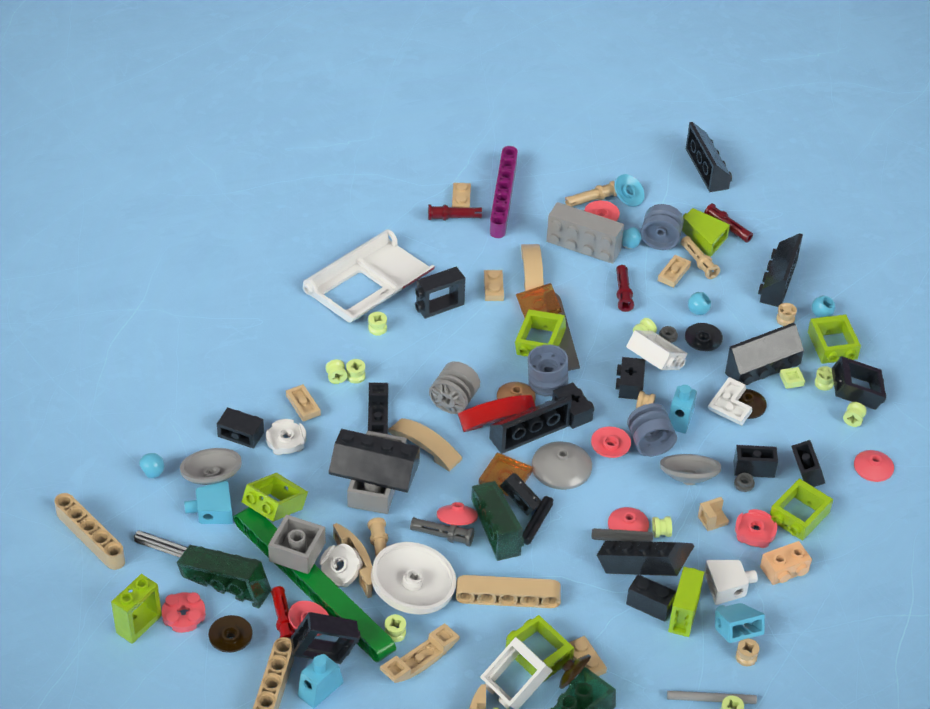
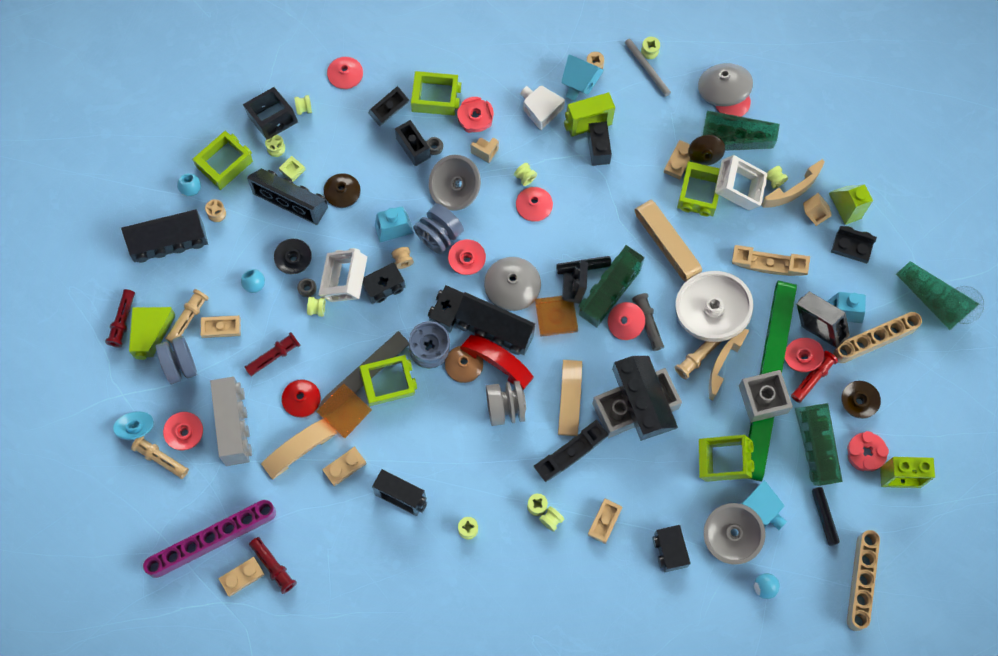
camera: 125 degrees left, 25 degrees up
white plate [266,419,306,455] -> none
white piece [303,229,435,323] -> none
white plate [320,544,363,587] -> none
yellowish green wheel [384,614,406,642] -> none
dark grey axle [591,528,653,542] -> none
black slope [597,541,694,576] -> none
medium azure piece [622,227,641,249] -> none
black slope [685,122,732,193] -> none
white plate [708,377,752,426] -> none
light nougat brick [760,541,812,585] -> none
none -> red dish [282,380,321,418]

